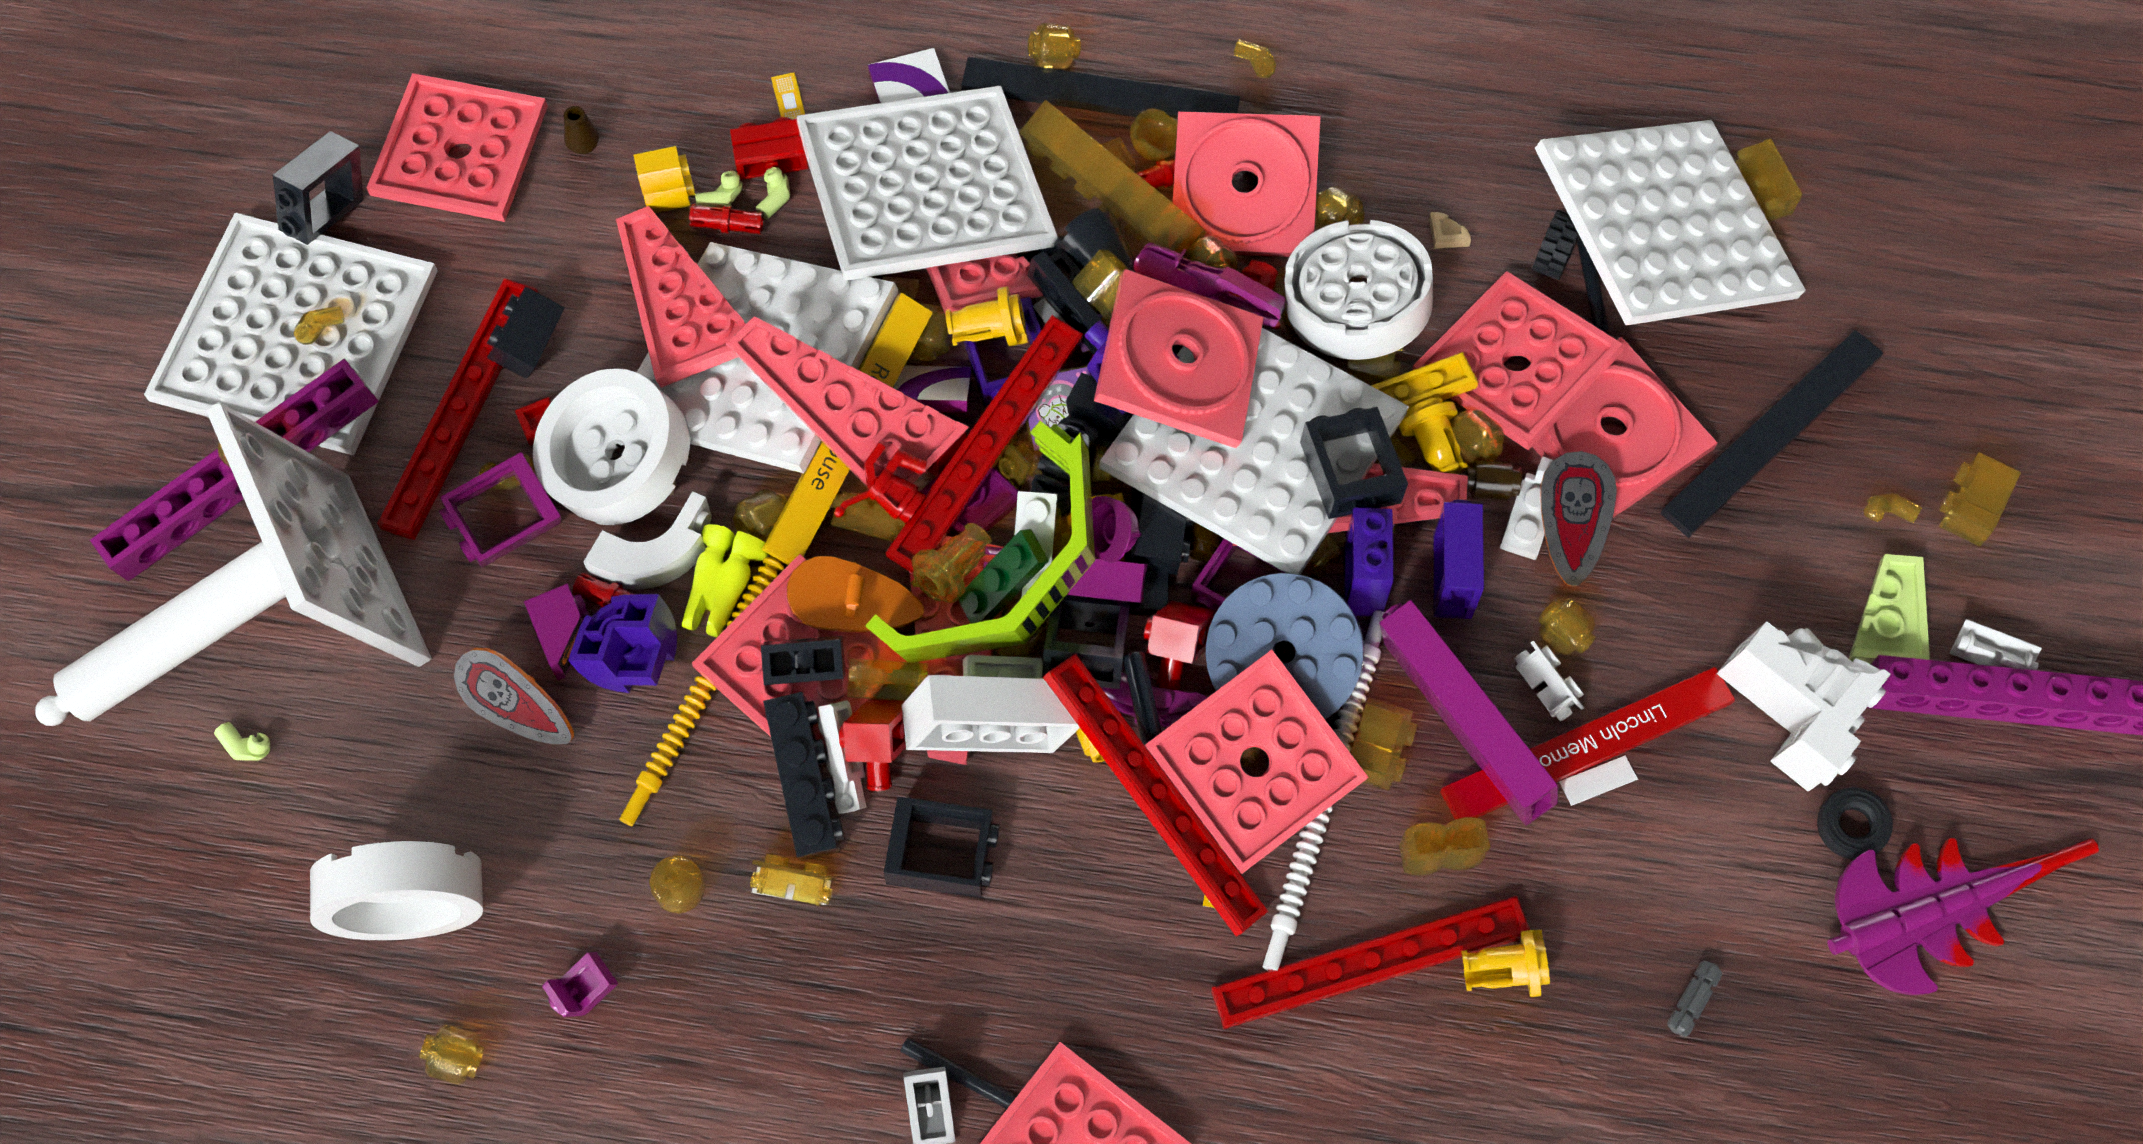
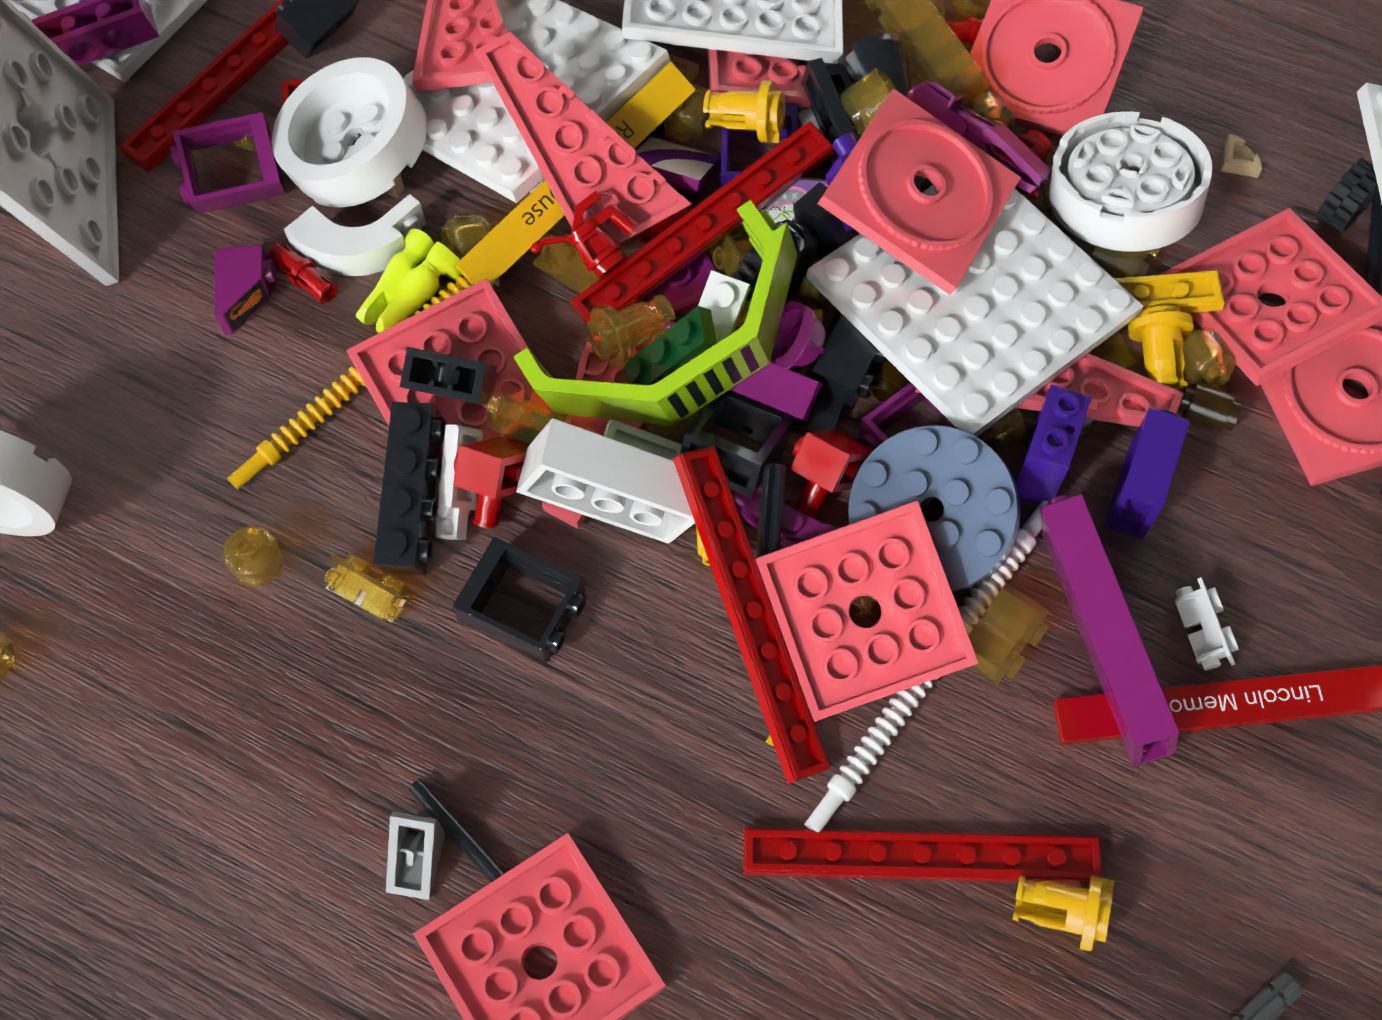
camera: 20 degrees right, 0 degrees up
shield [454,648,574,744] -> none
magenta bracket [542,952,618,1017] -> none
dark purple brick [568,594,677,693] -> none
orange shield [787,556,924,632] -> none
black window [1300,407,1408,519] -> none
clear yellow head [1315,186,1365,229] -> none
clear yellow brick [1399,817,1490,875] -> none
white hinge [1500,456,1553,560] -> none
clear yellow head [1537,598,1596,655] -> none
shield [1540,451,1617,587] -> none
white sticker [1559,755,1638,806] -> none

